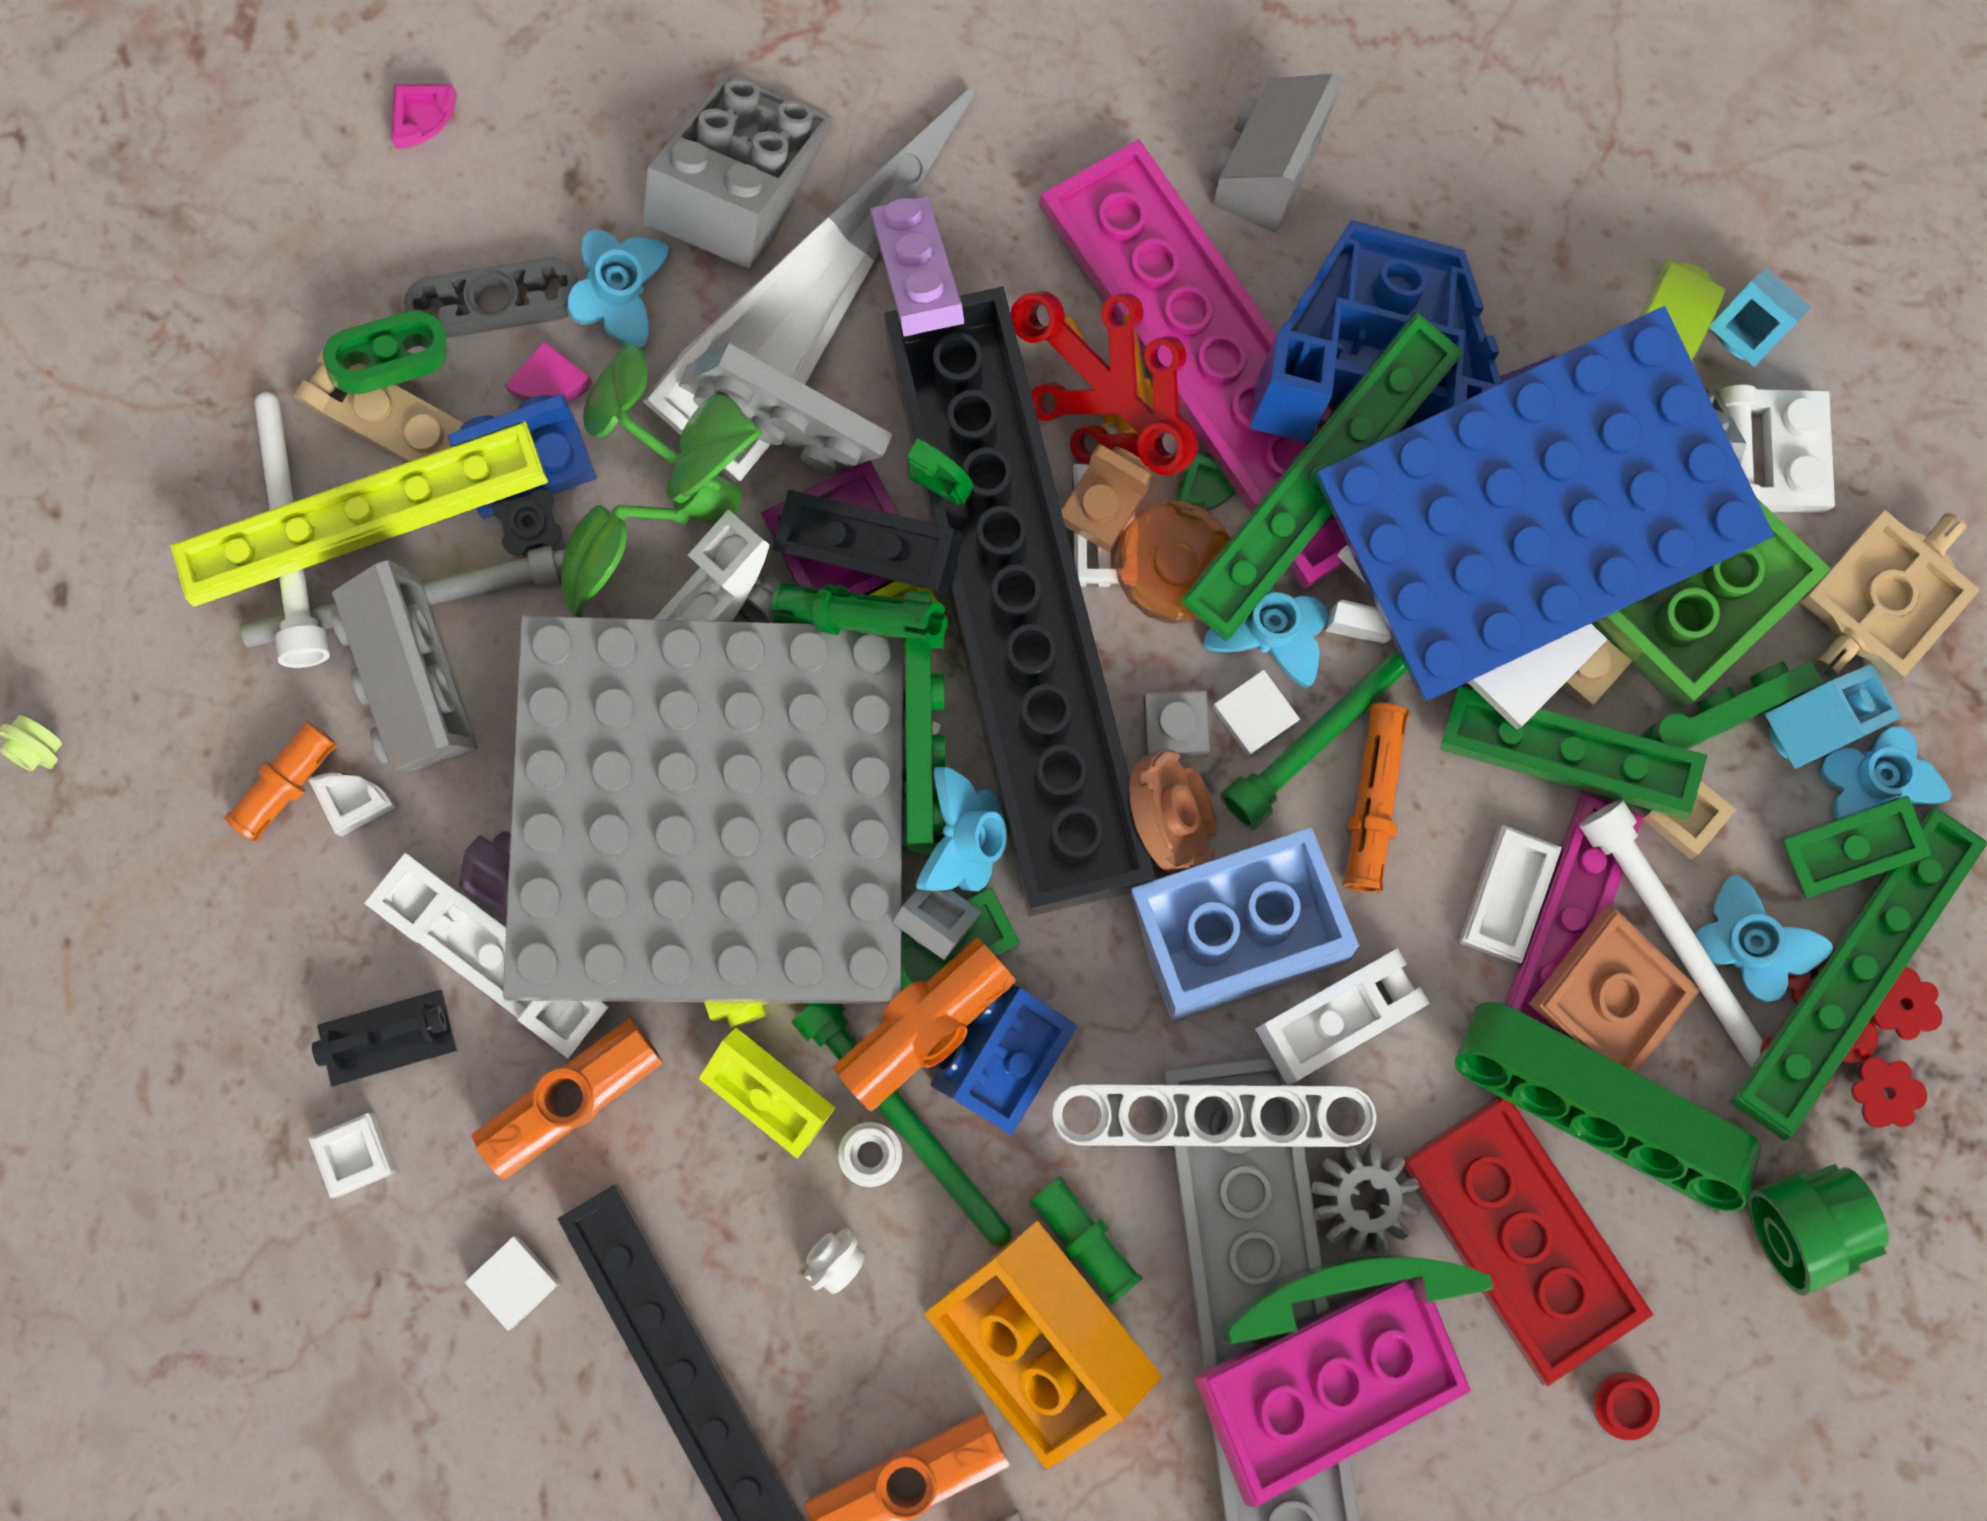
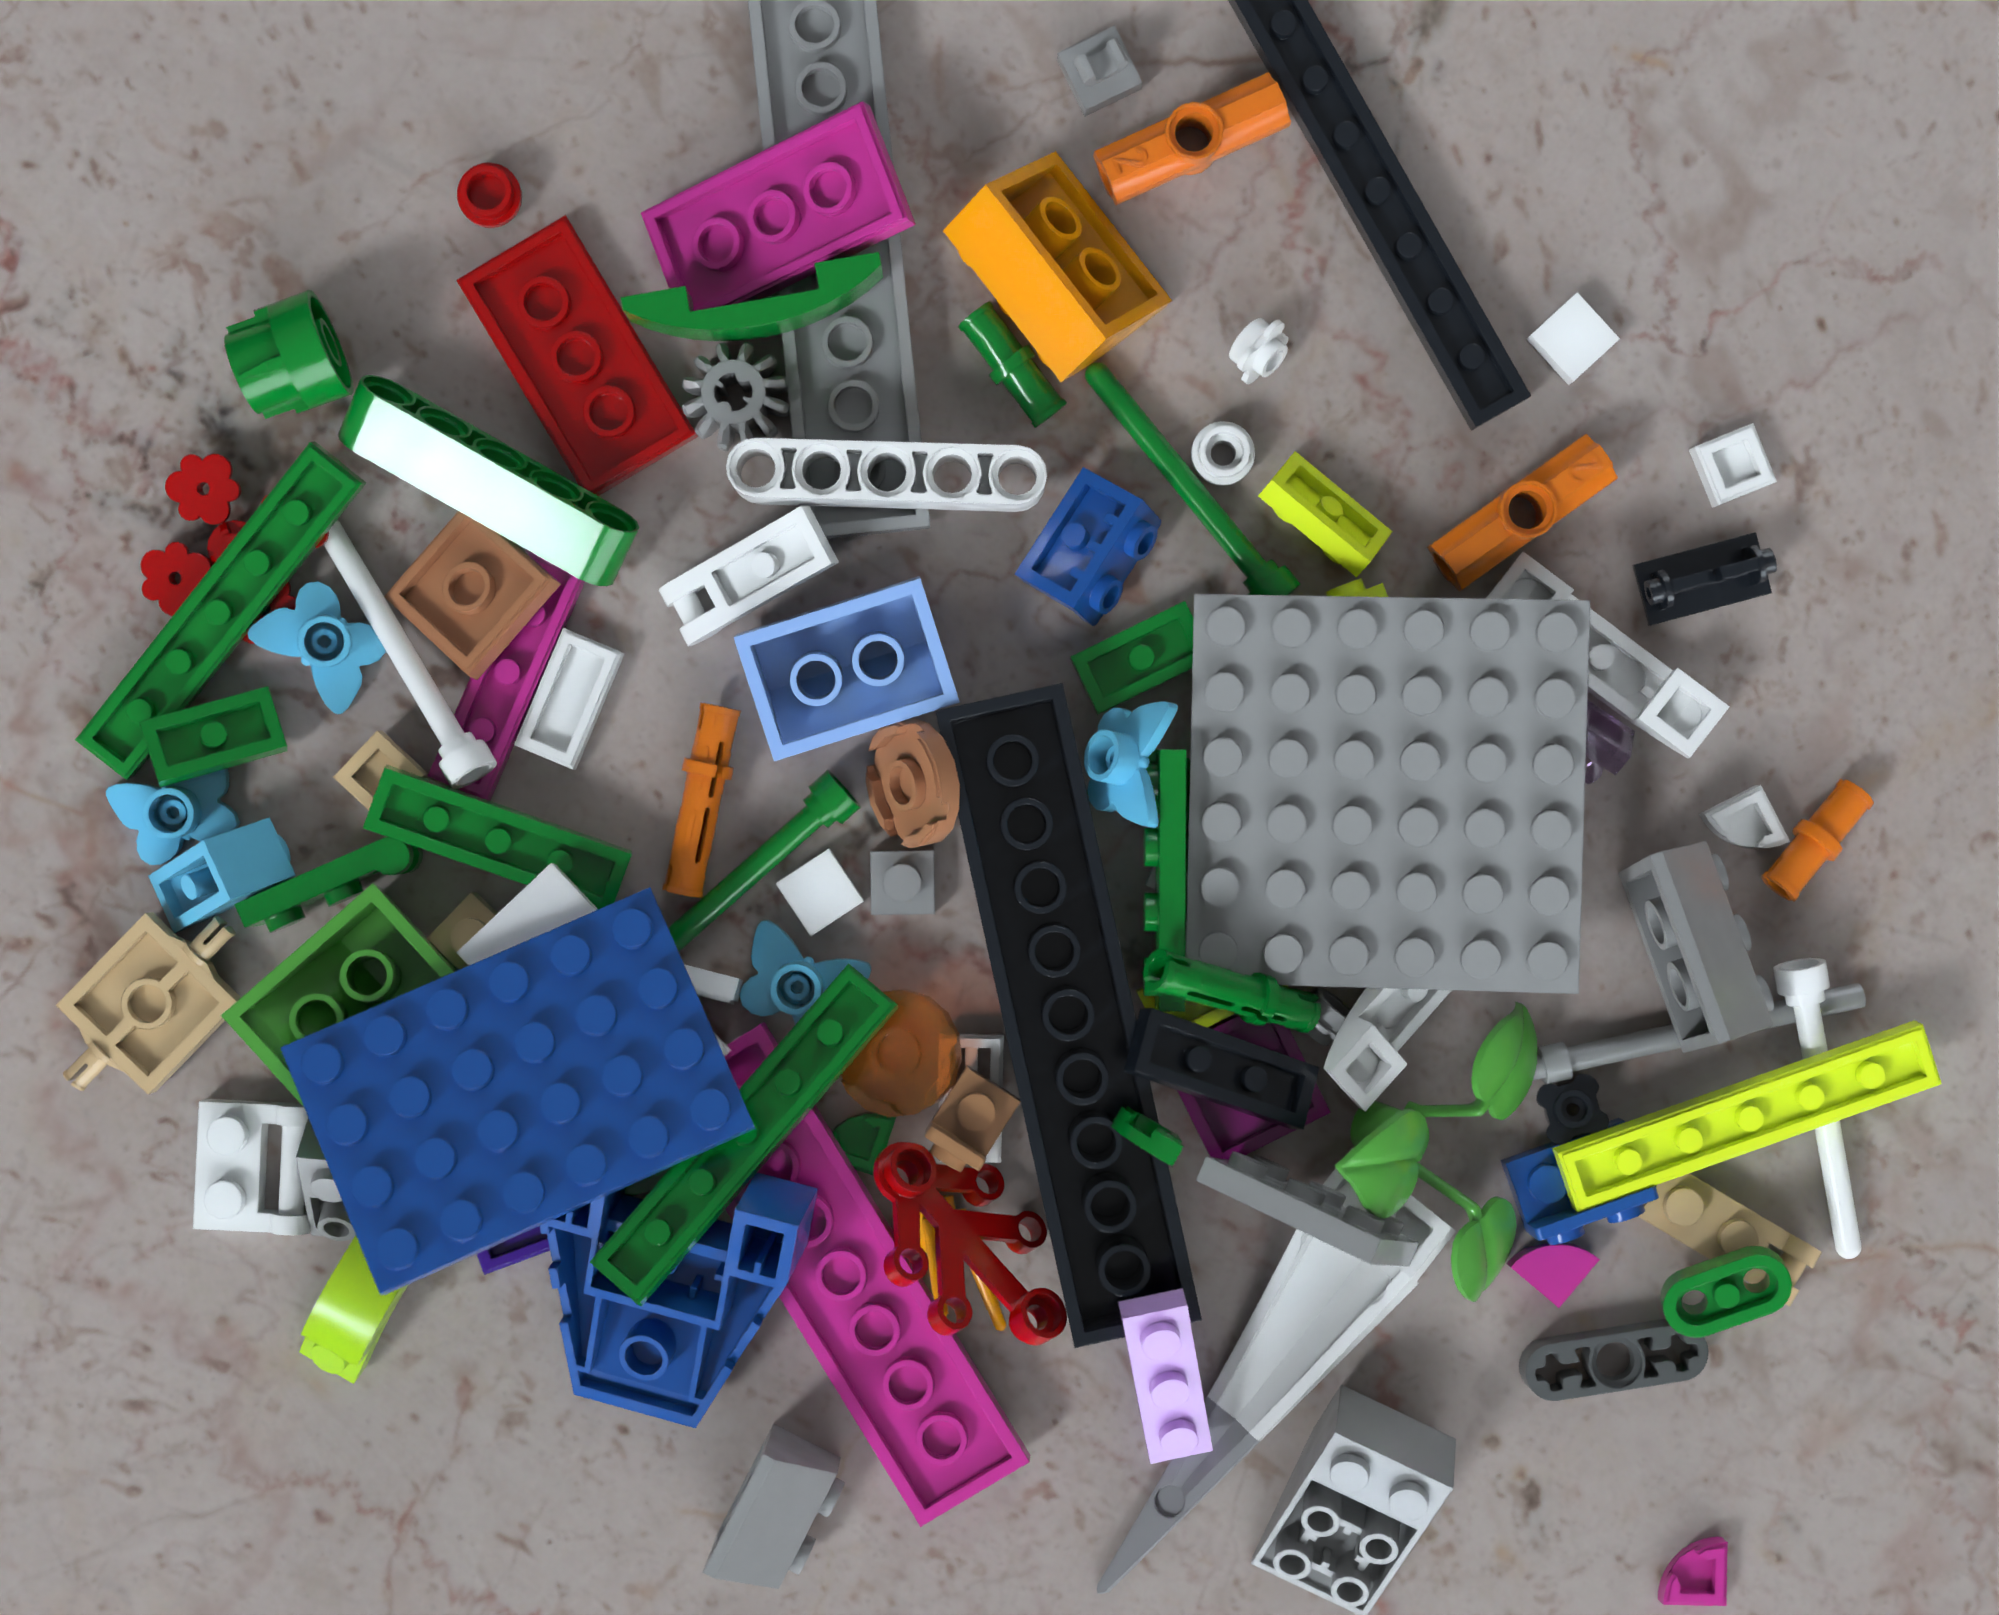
camera: 170 degrees left, 10 degrees up
medium azure animal [567,229,670,350] -> none
orange piece [832,937,1016,1112] -> none
light grey plate [892,889,982,961] -> none
medium azure brick [1709,268,1811,367] -> none

